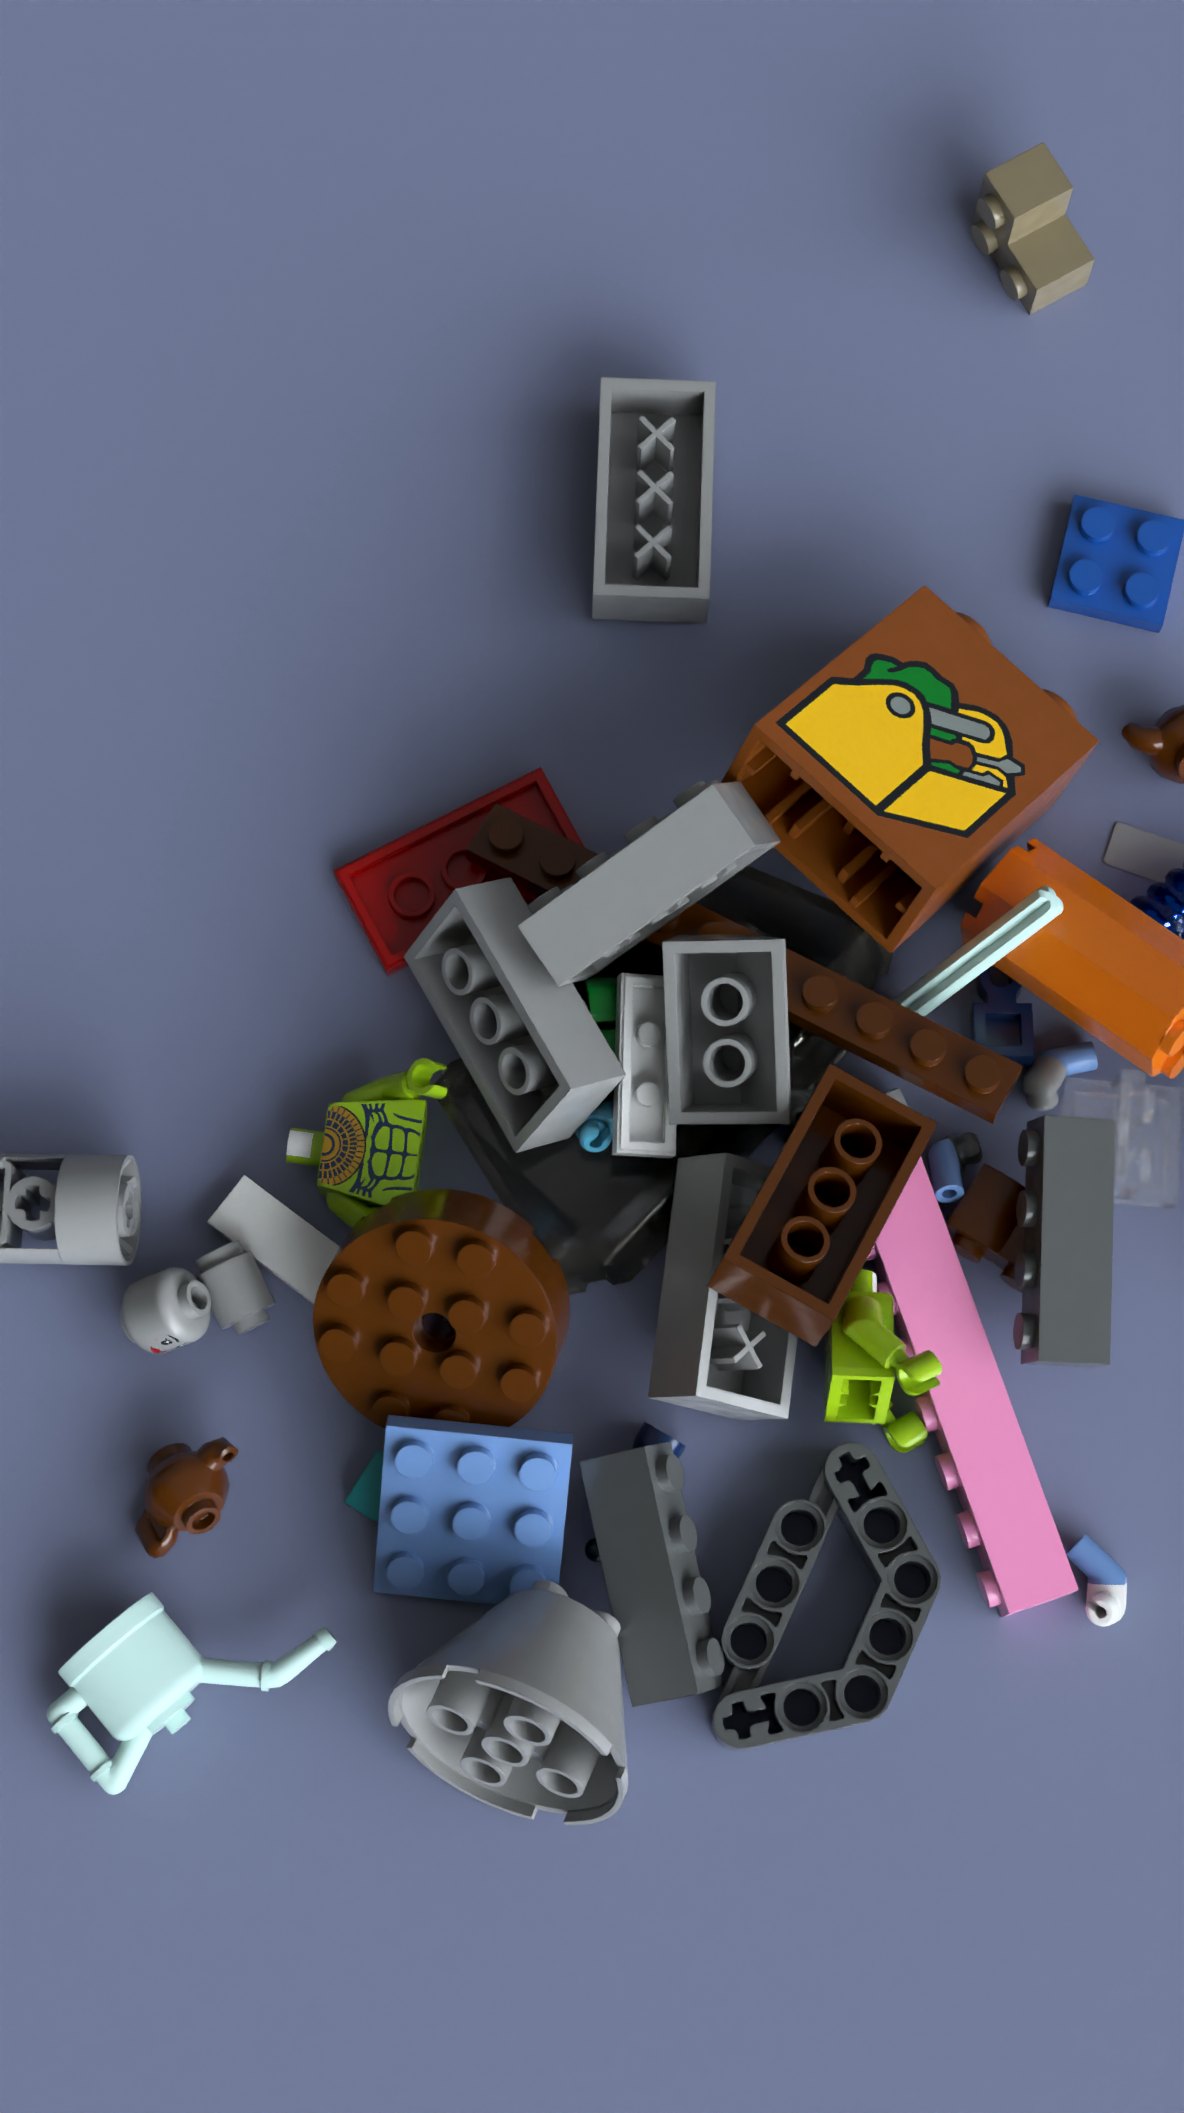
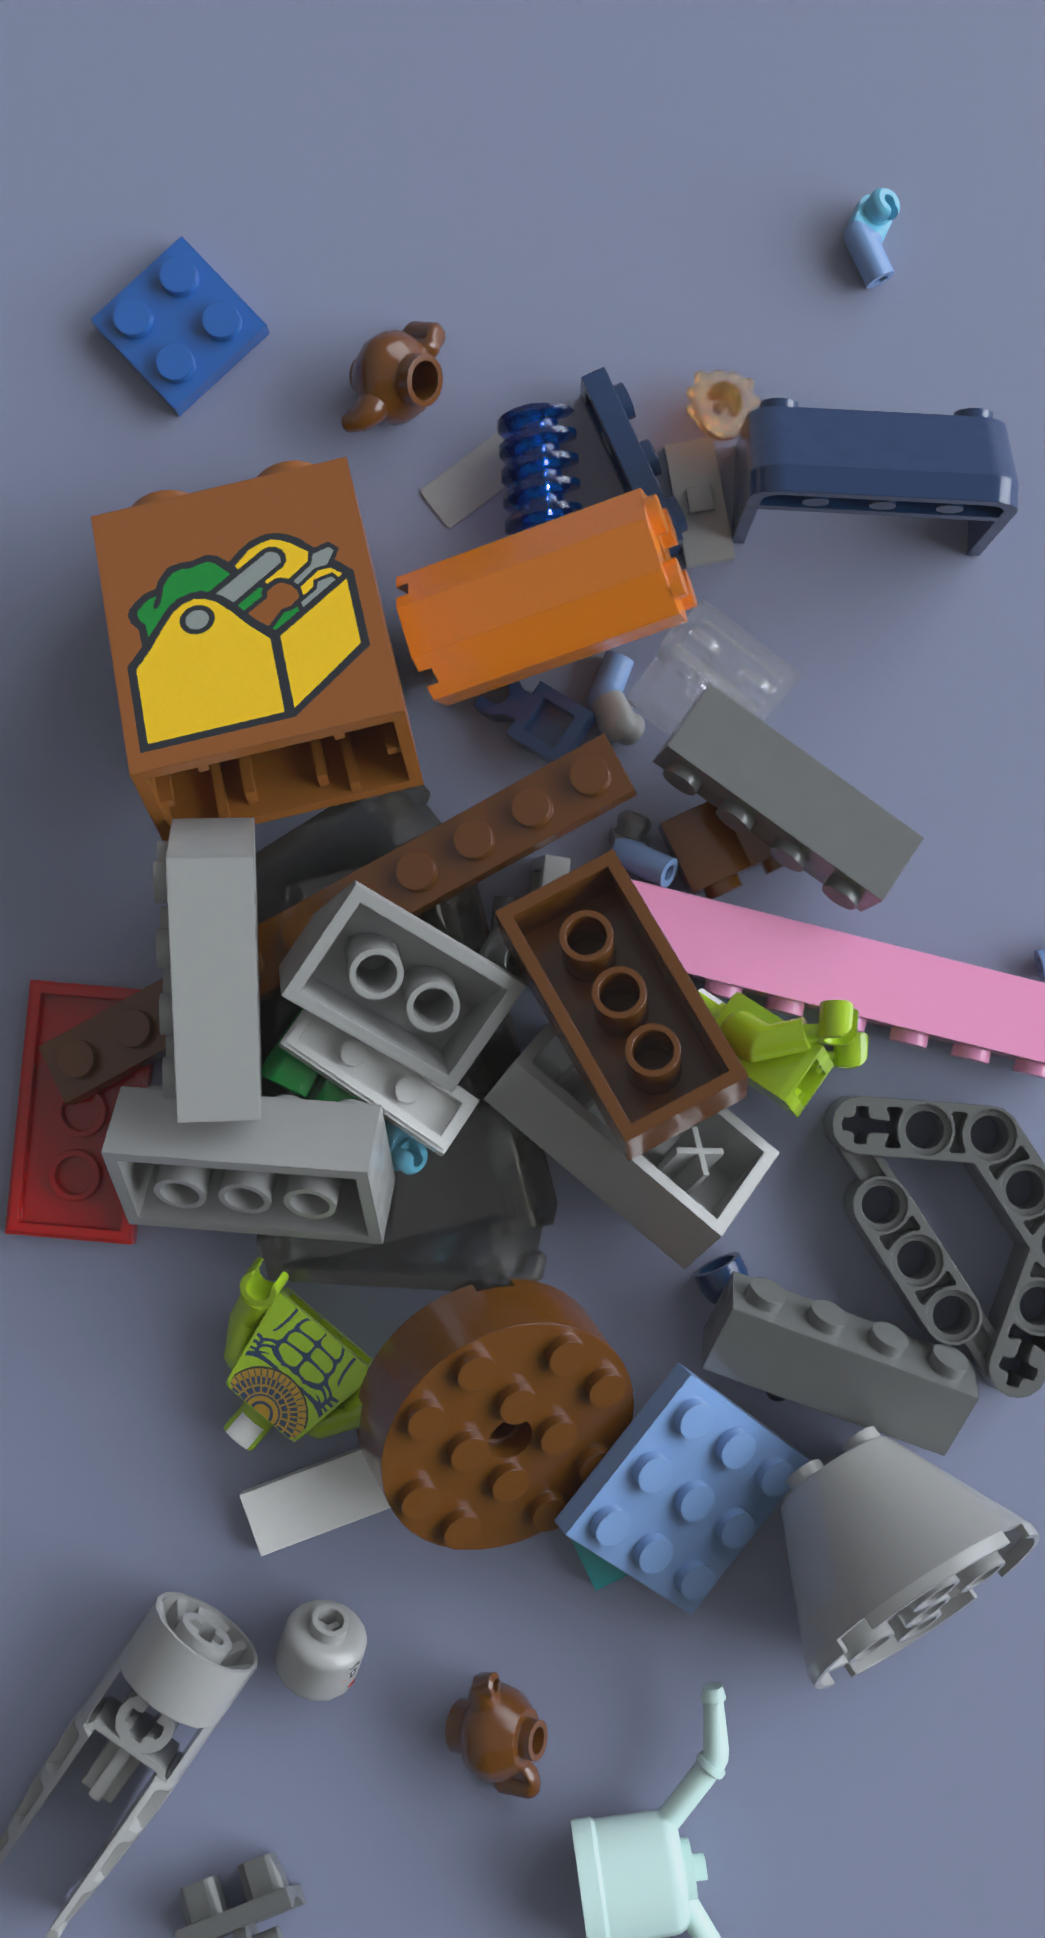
camera: 55 degrees left, 10 degrees up
light grey brick [195,1240,276,1335] -> none
light aqua axle [892,886,1063,1016] -> none

